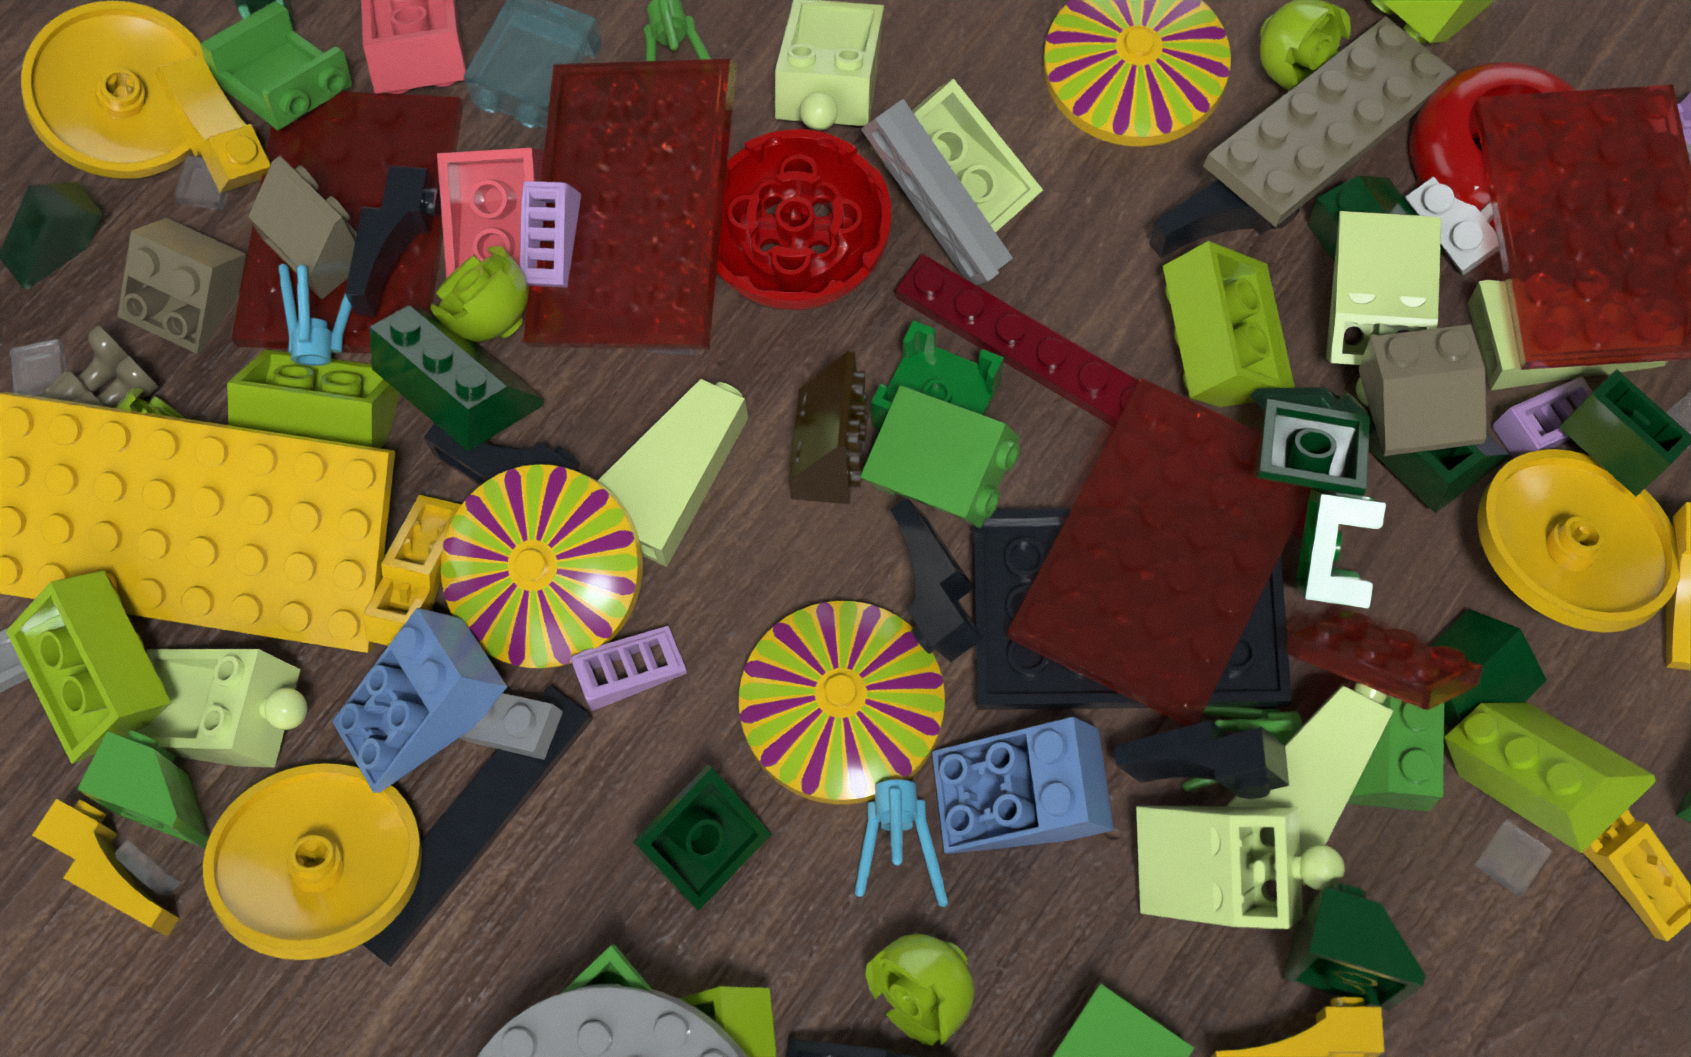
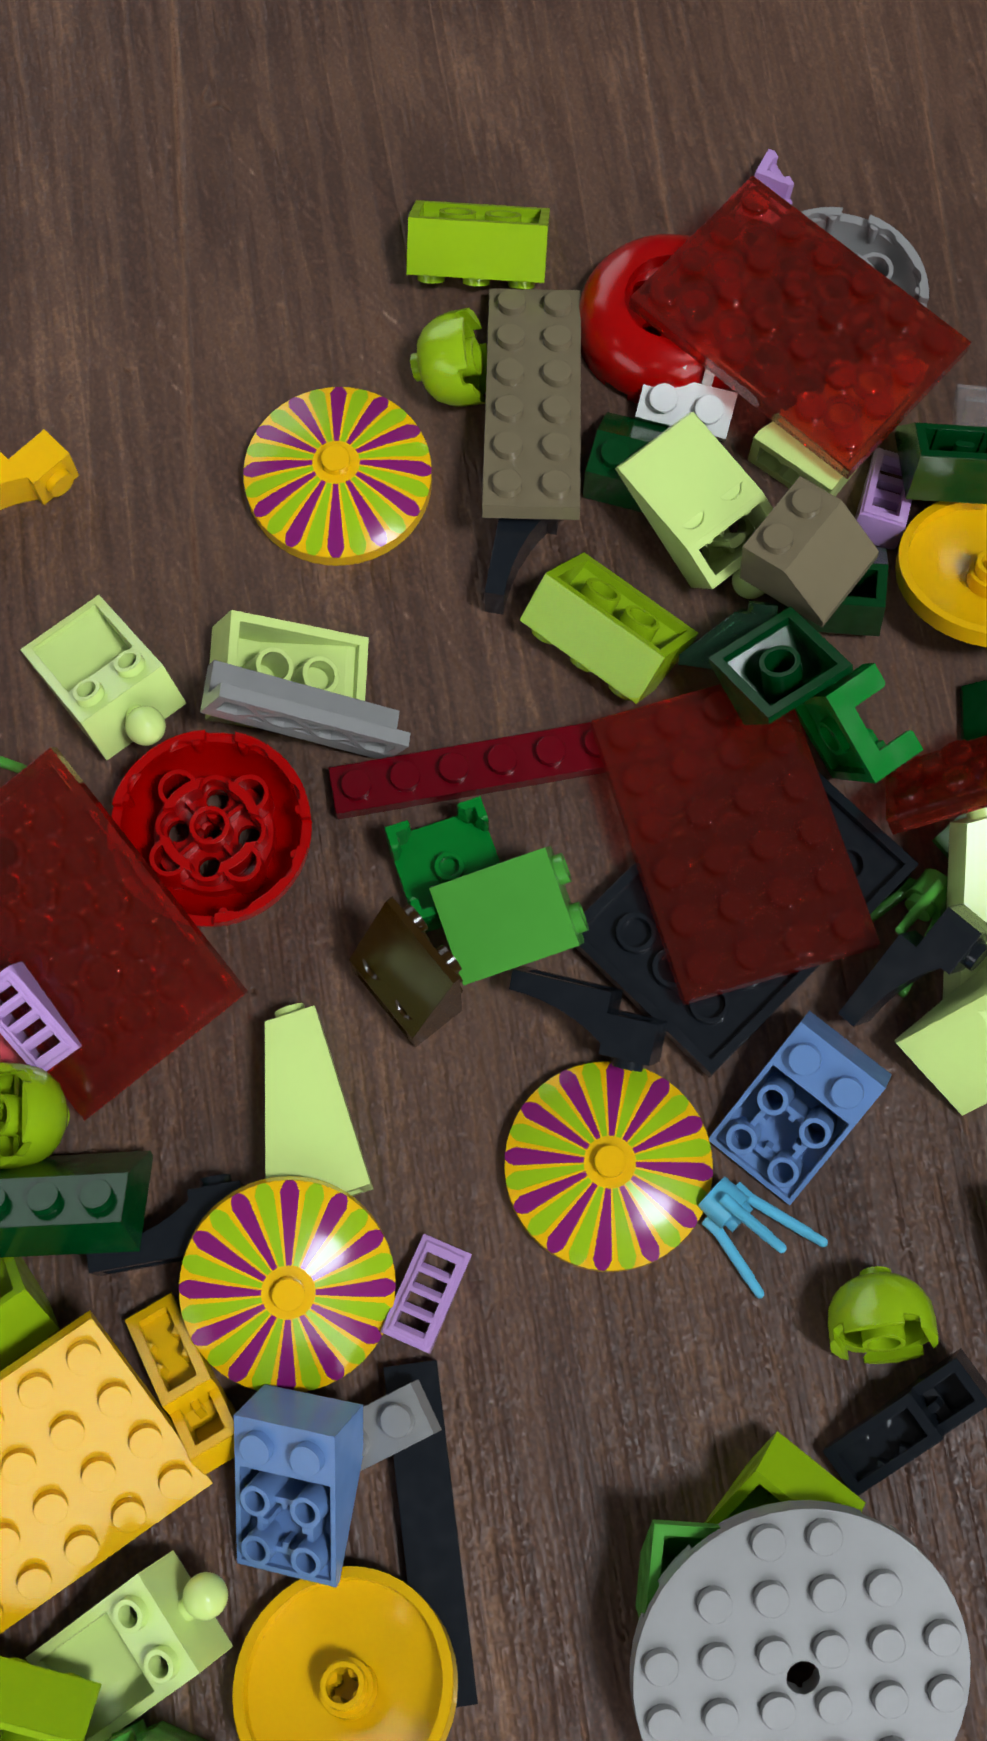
camera: 50 degrees left, 5 degrees up
dark green slope [632,764,772,911] -> none

